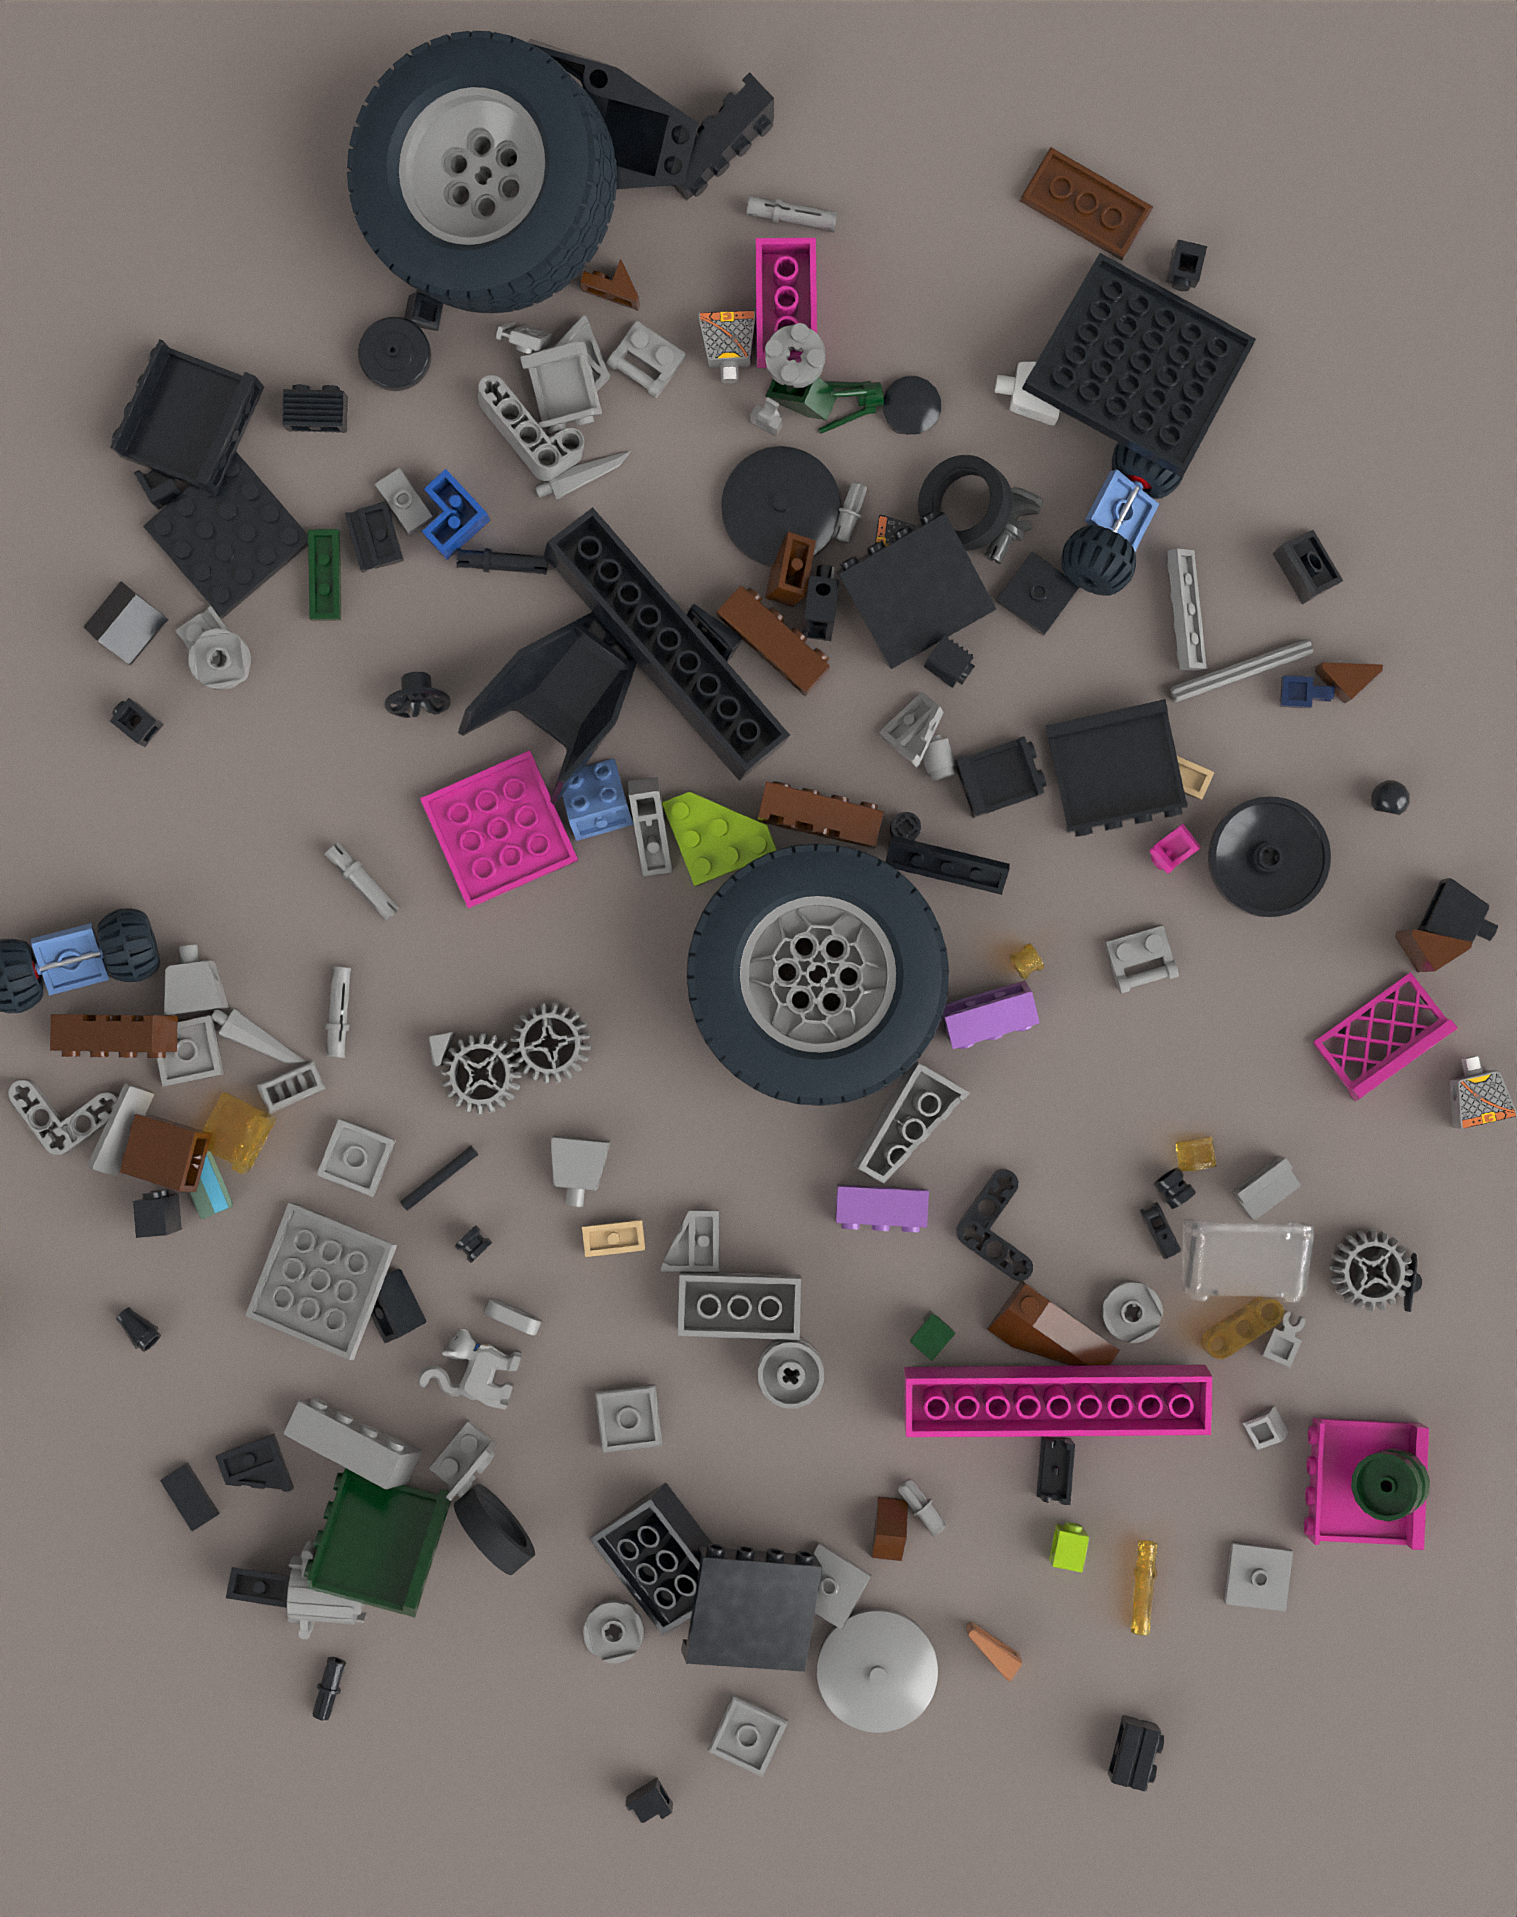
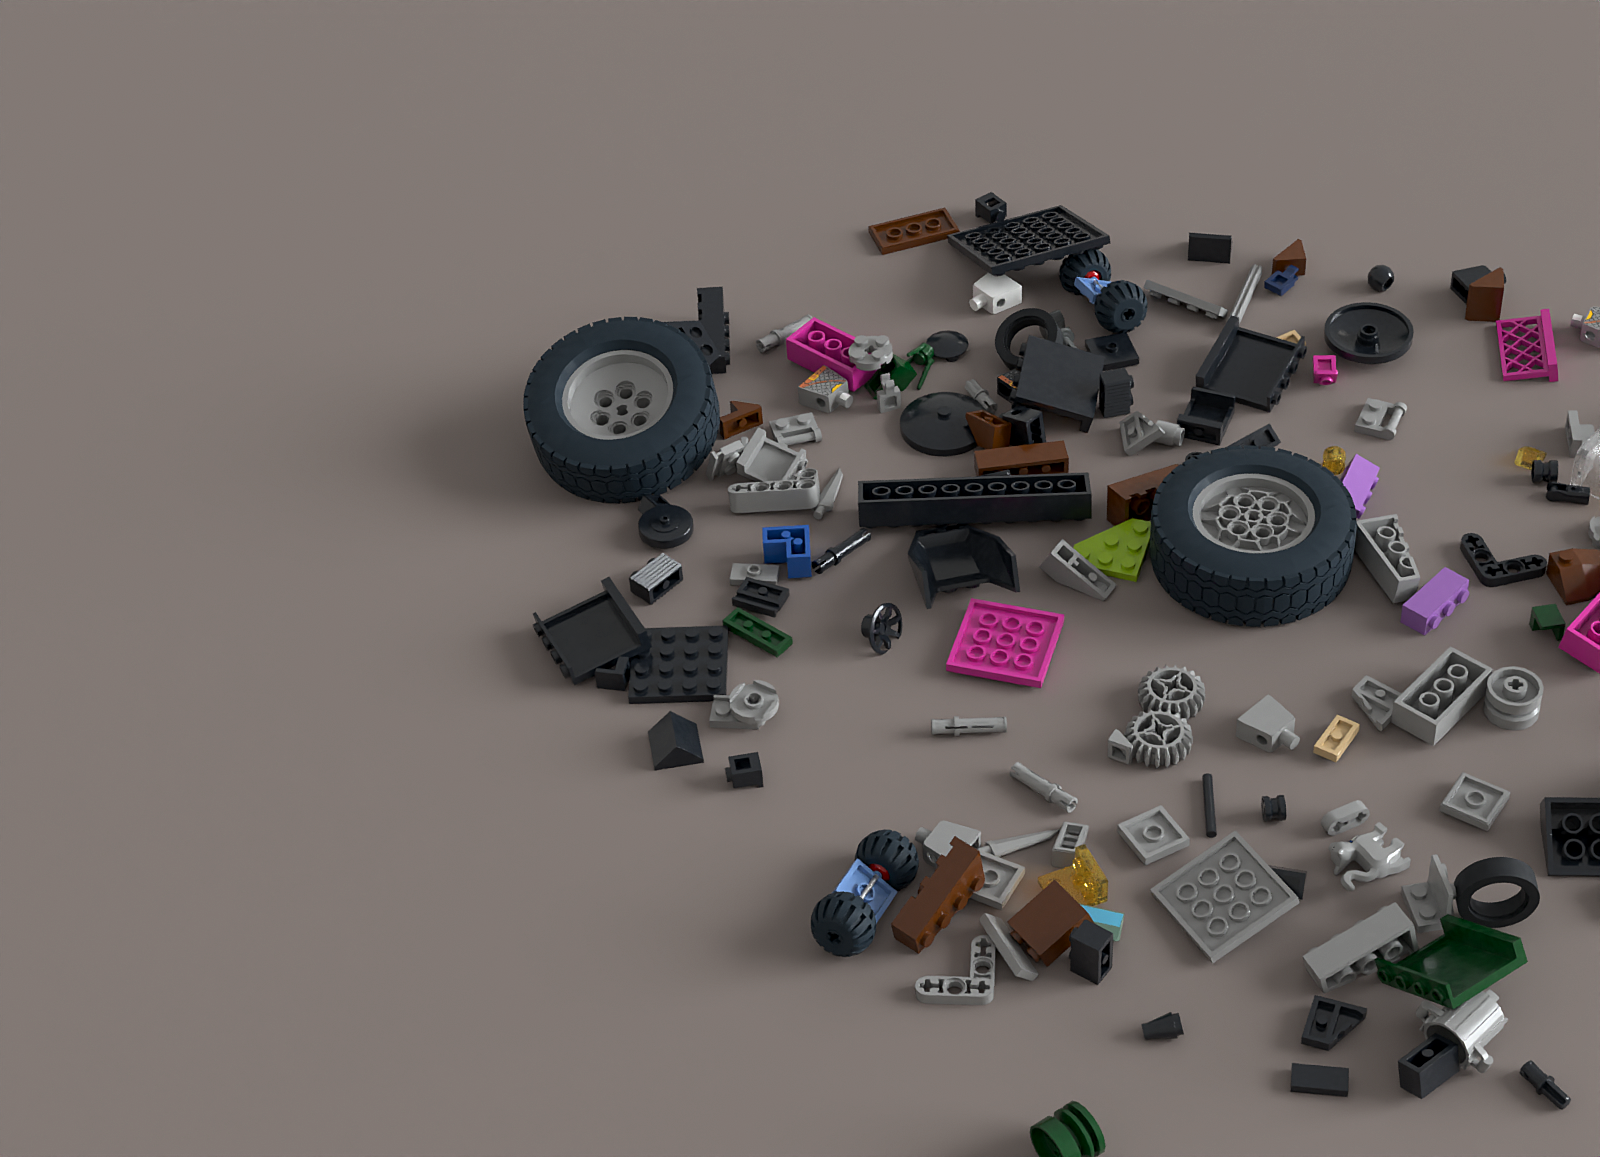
camera: 45 degrees left, 45 degrees down
medium blue bracket [558,759,634,841] -> none

